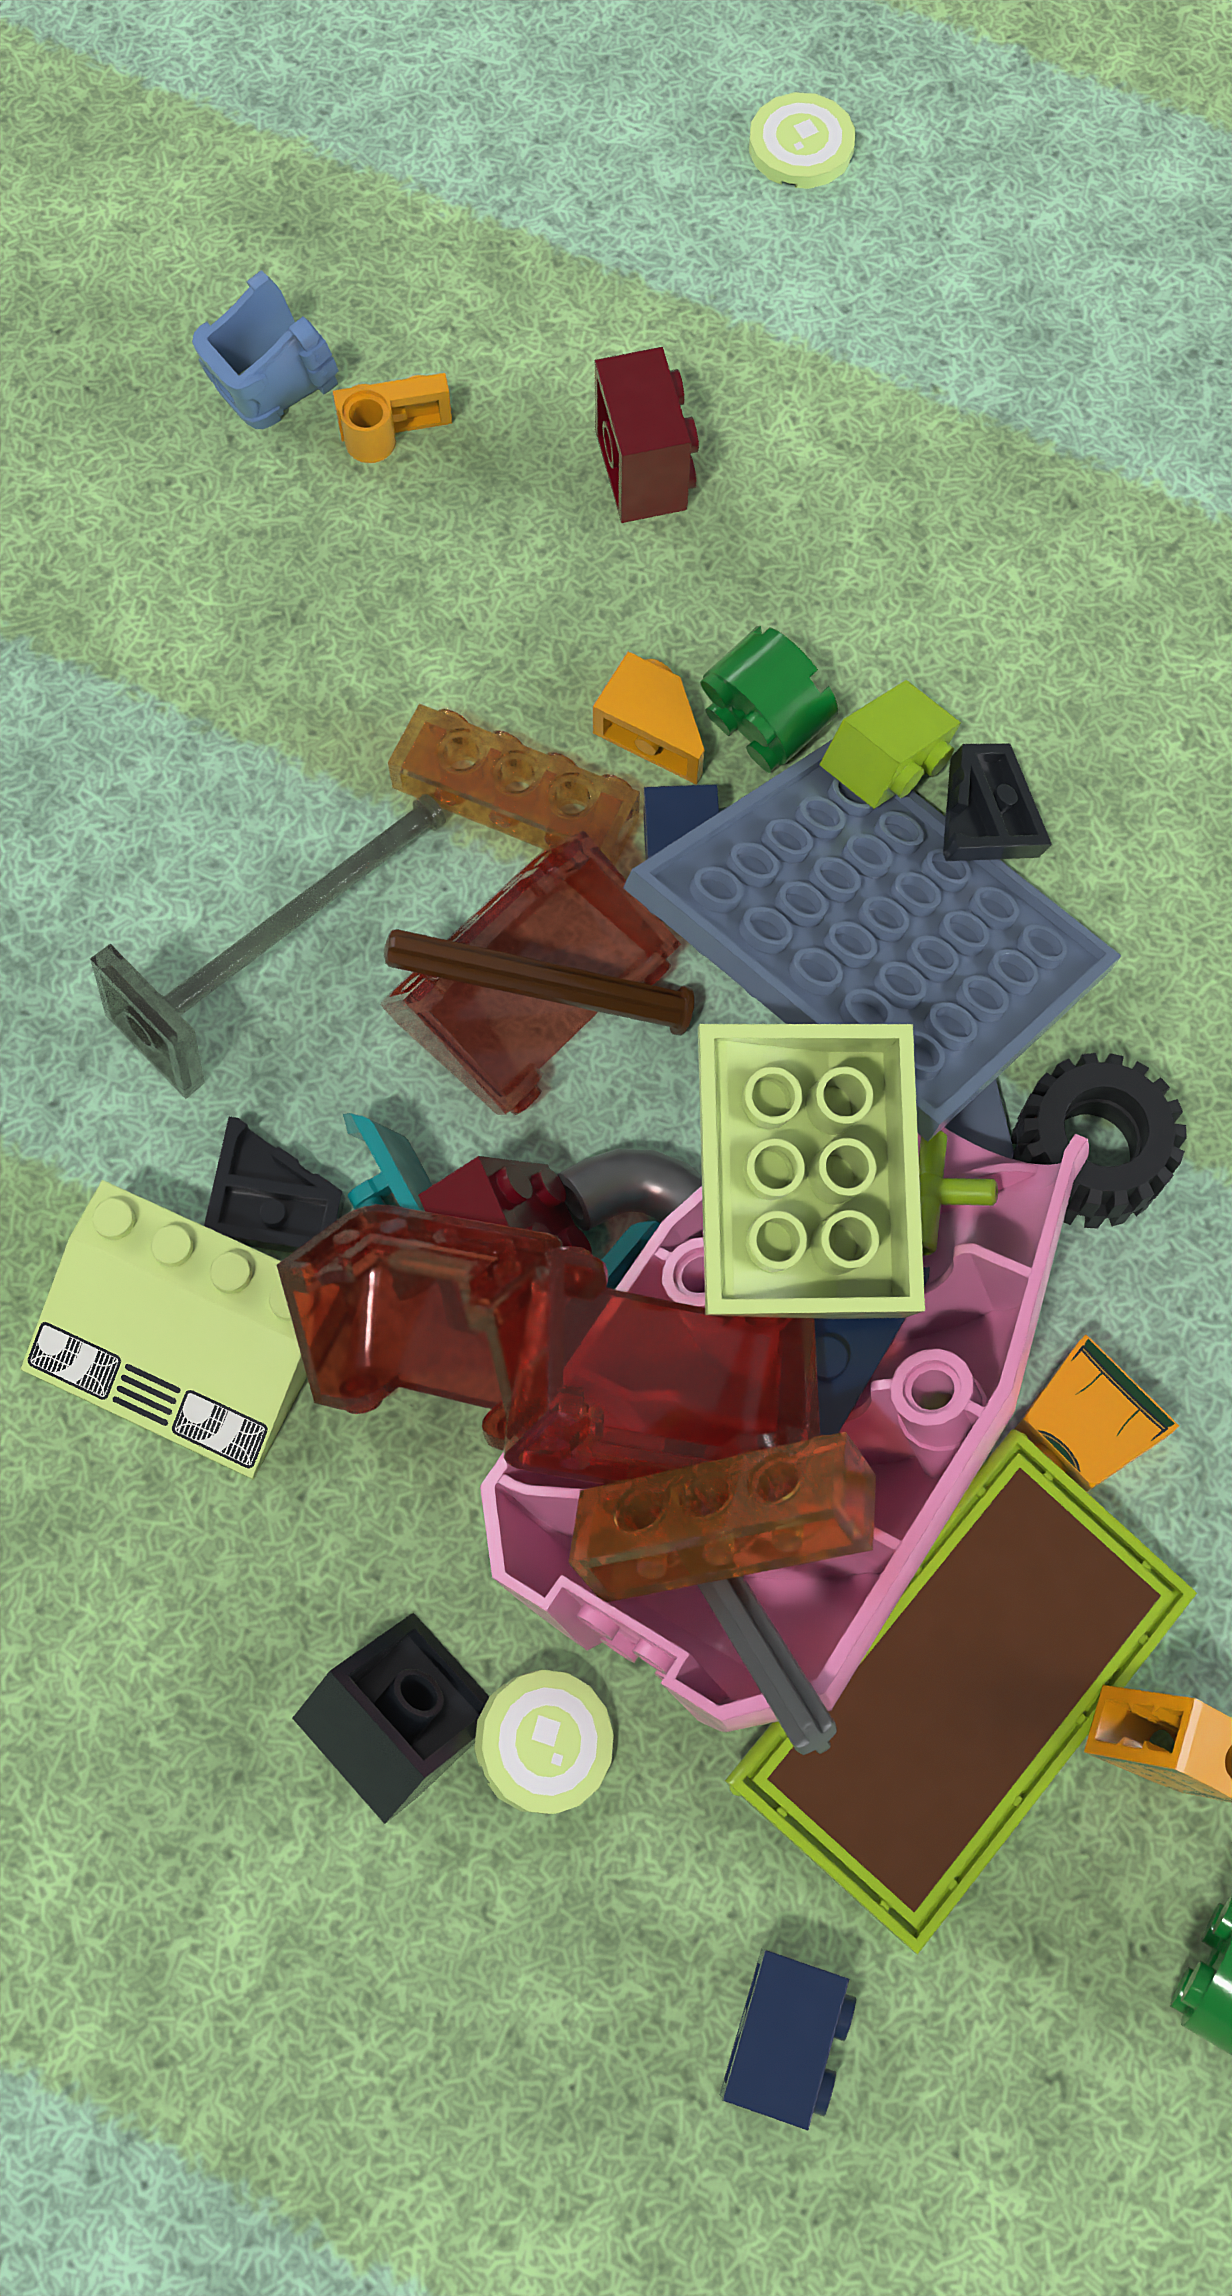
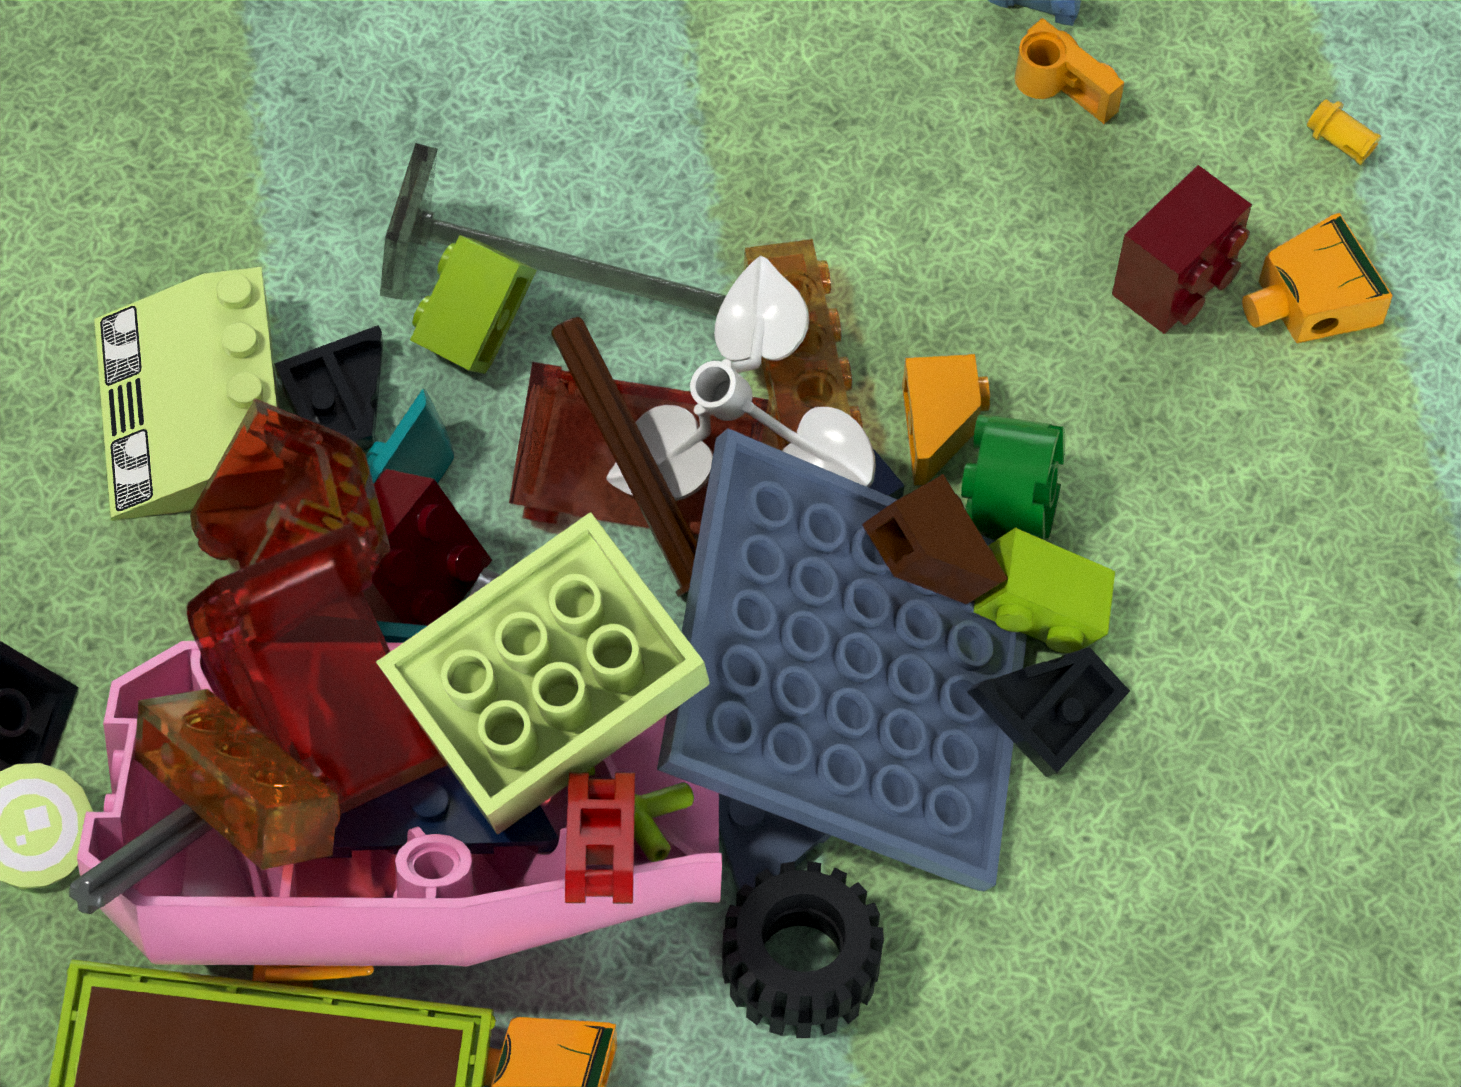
camera: 55 degrees right, 10 degrees down
none -> lime brick [410,235,537,374]
none -> red plate [565,772,635,904]
none -> white plant [606,256,876,501]
none -> reddish brown slope [862,474,1008,604]
none -> light orange torso [1242,212,1393,343]
none -> yellow pin [1307,99,1382,165]

